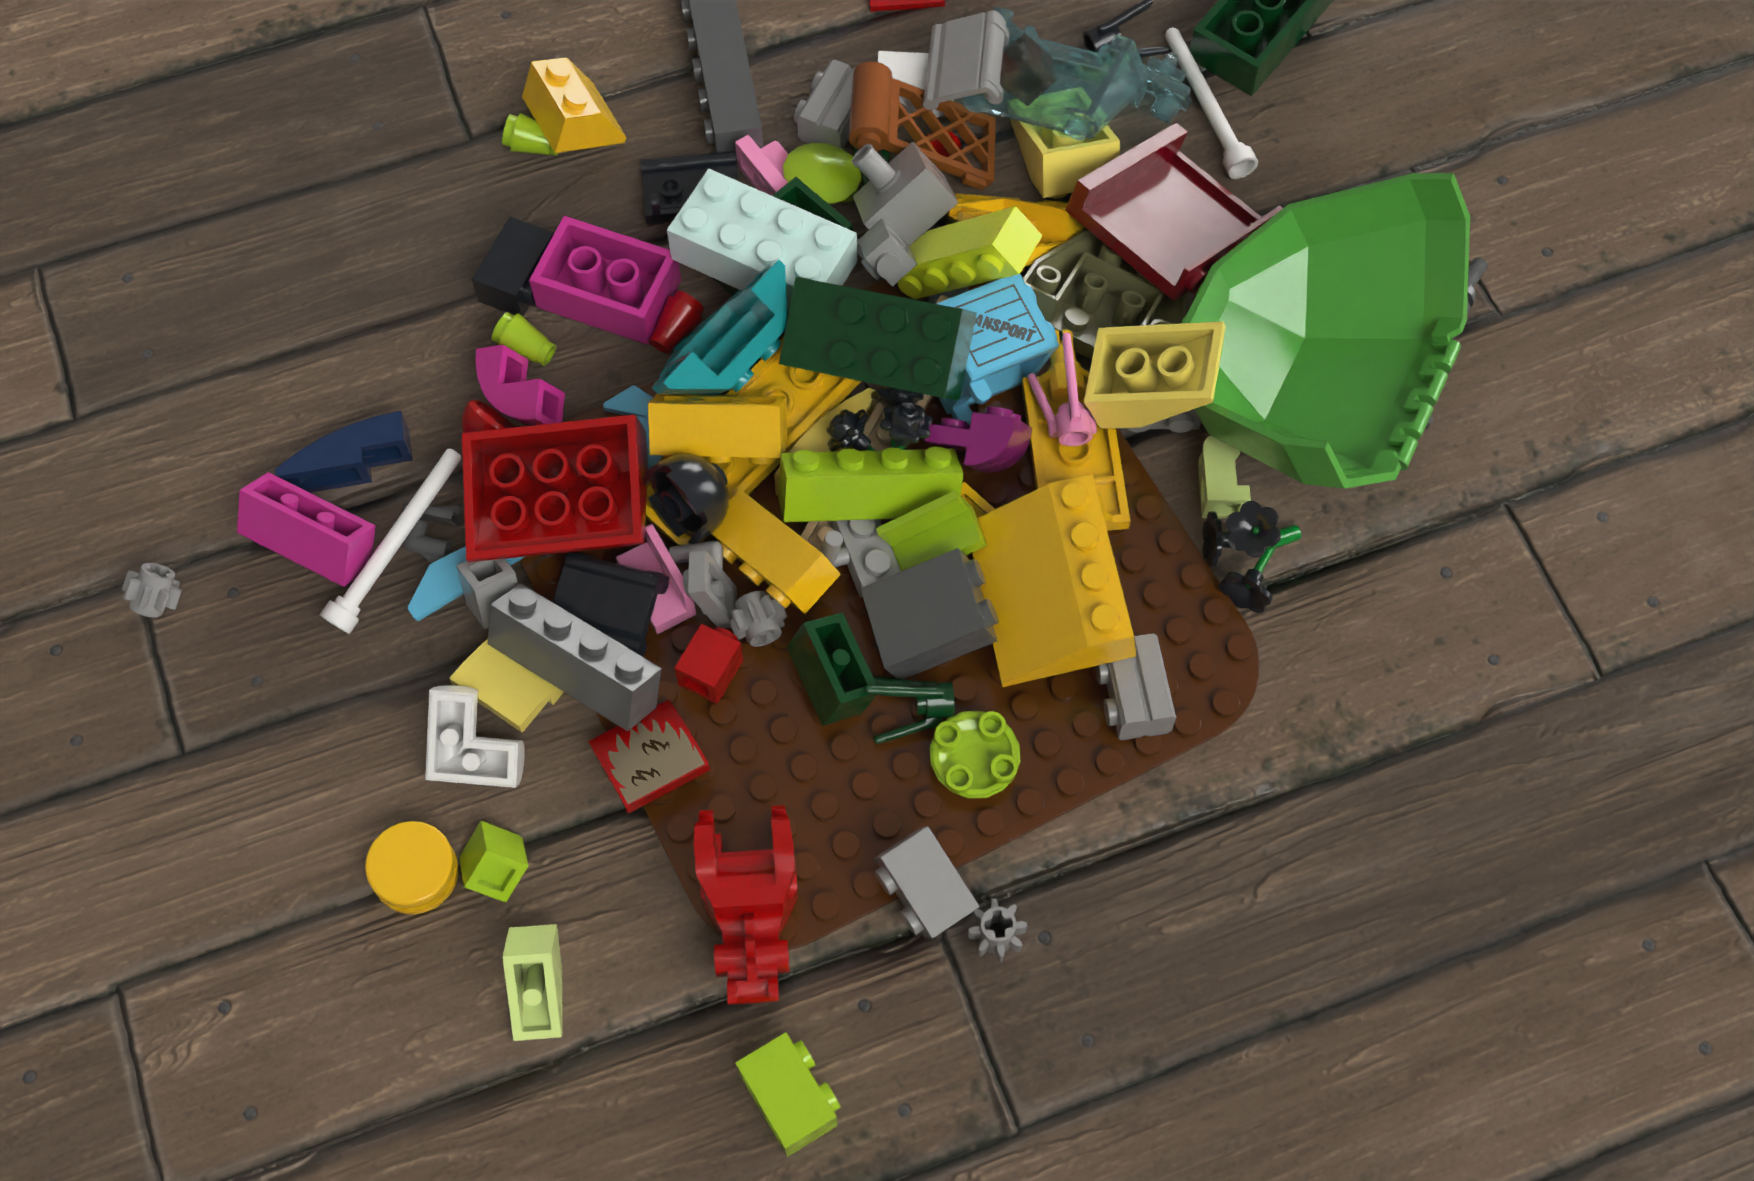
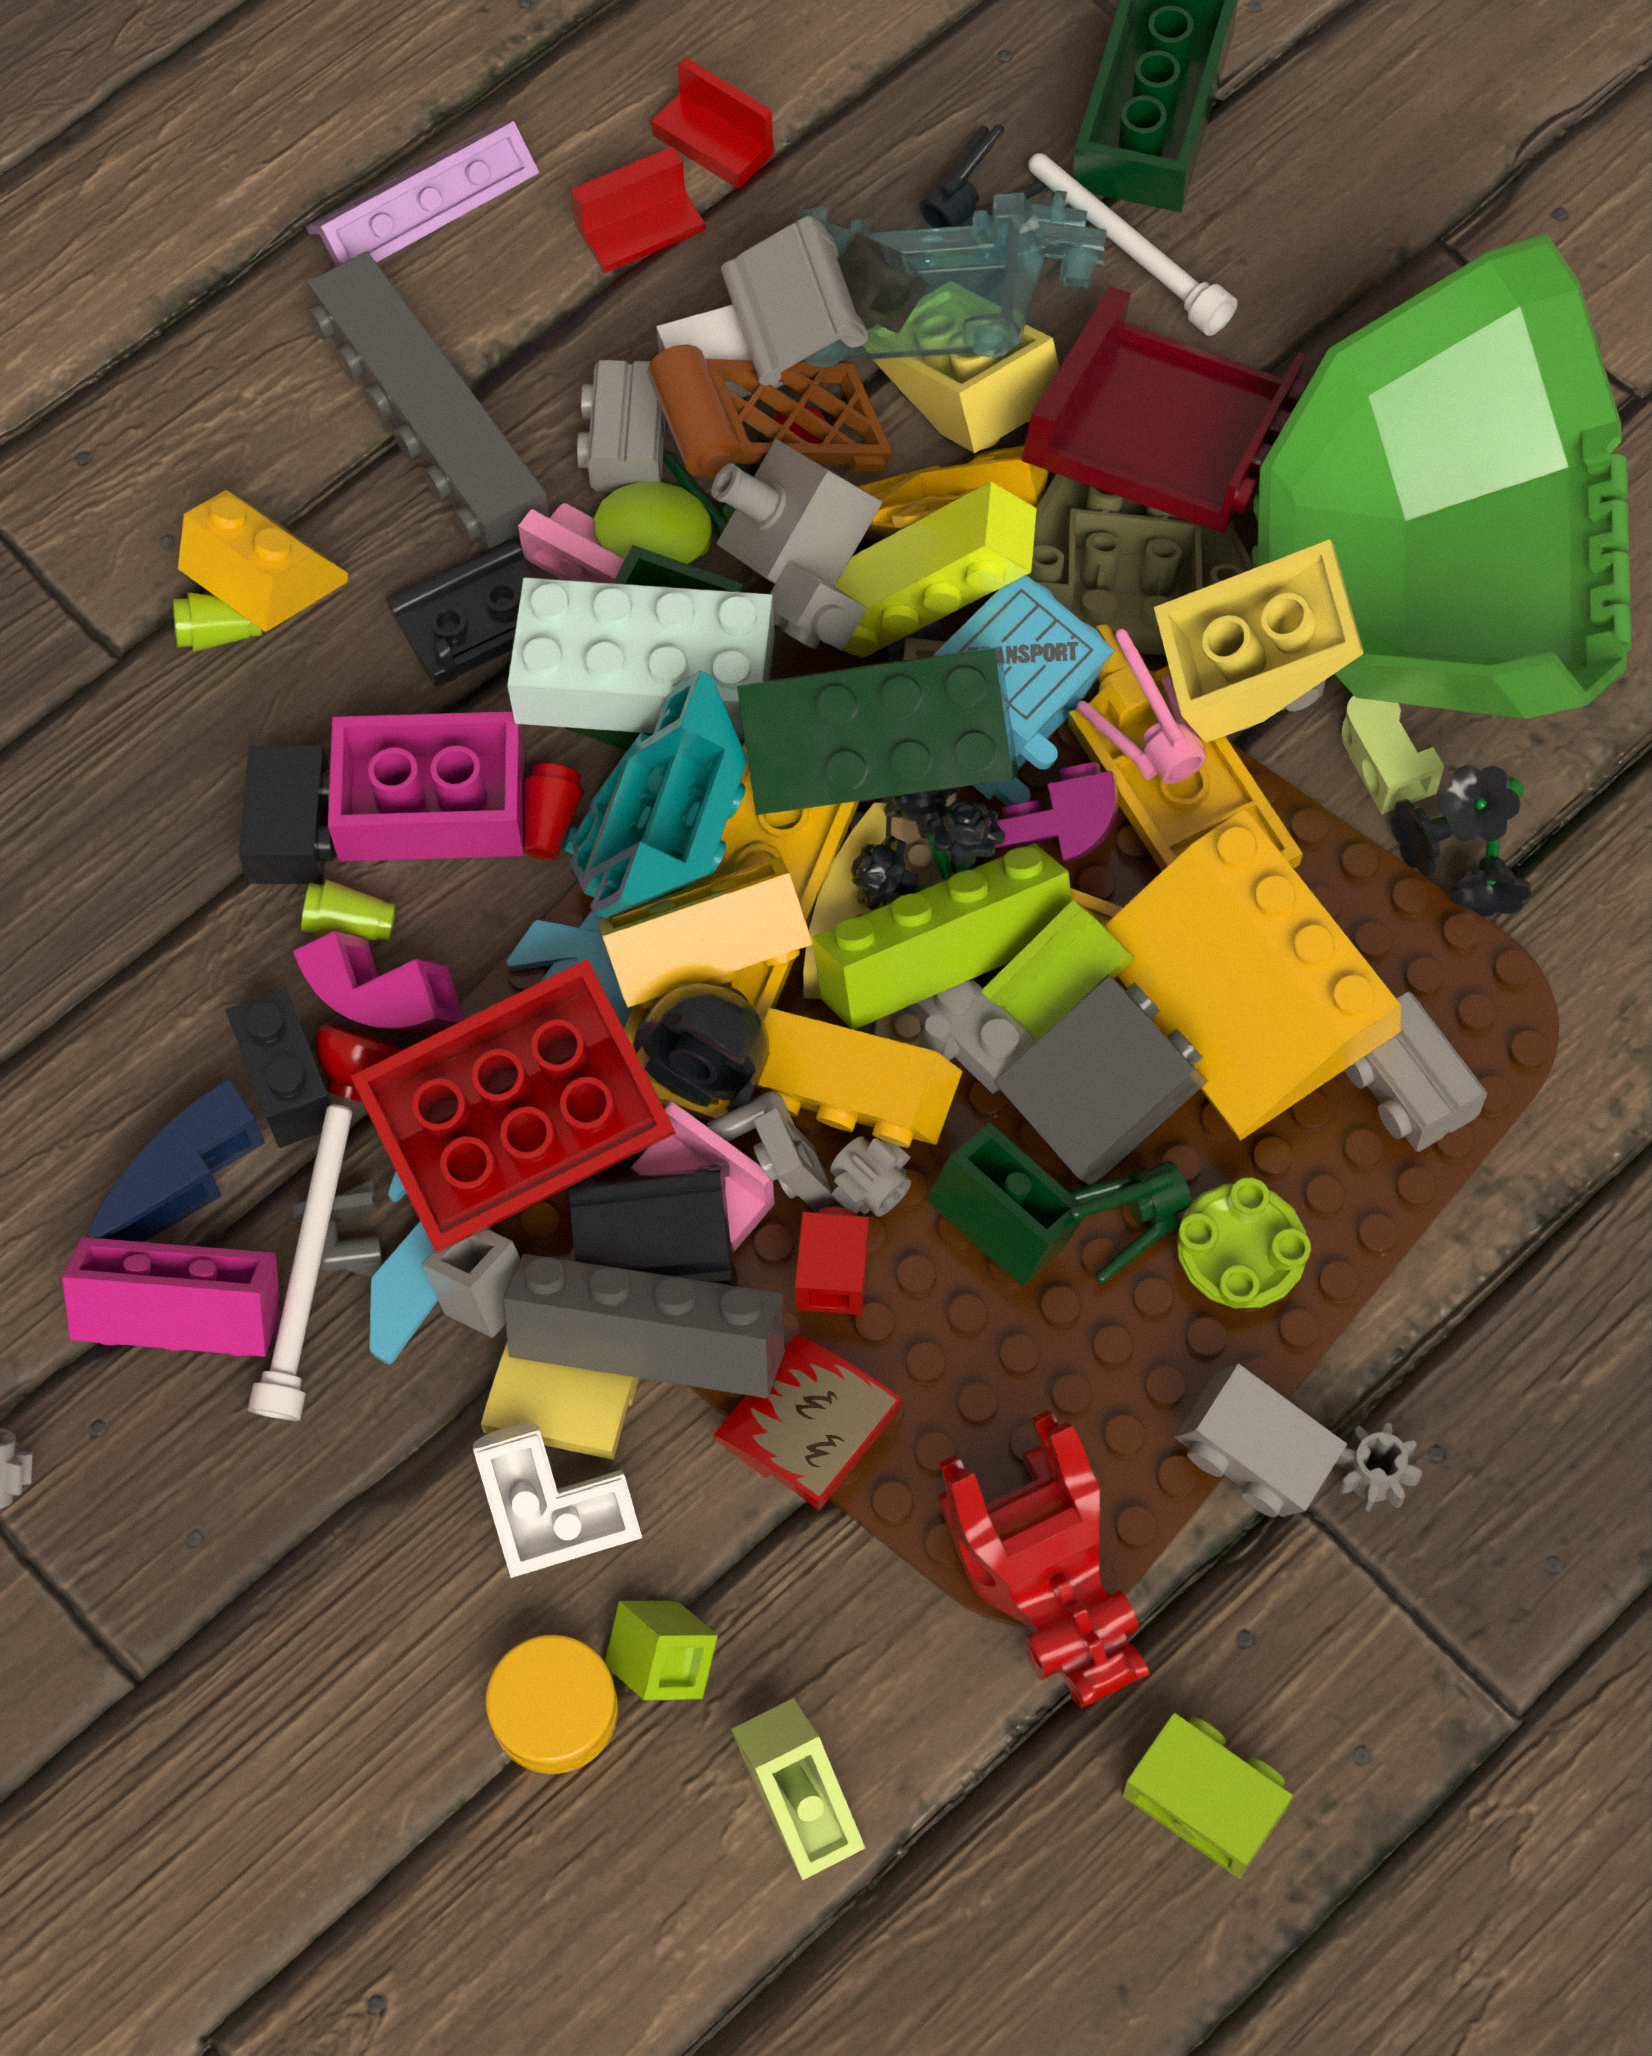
camera: 20 degrees left, 0 degrees up
none -> black brick [225,987,332,1149]

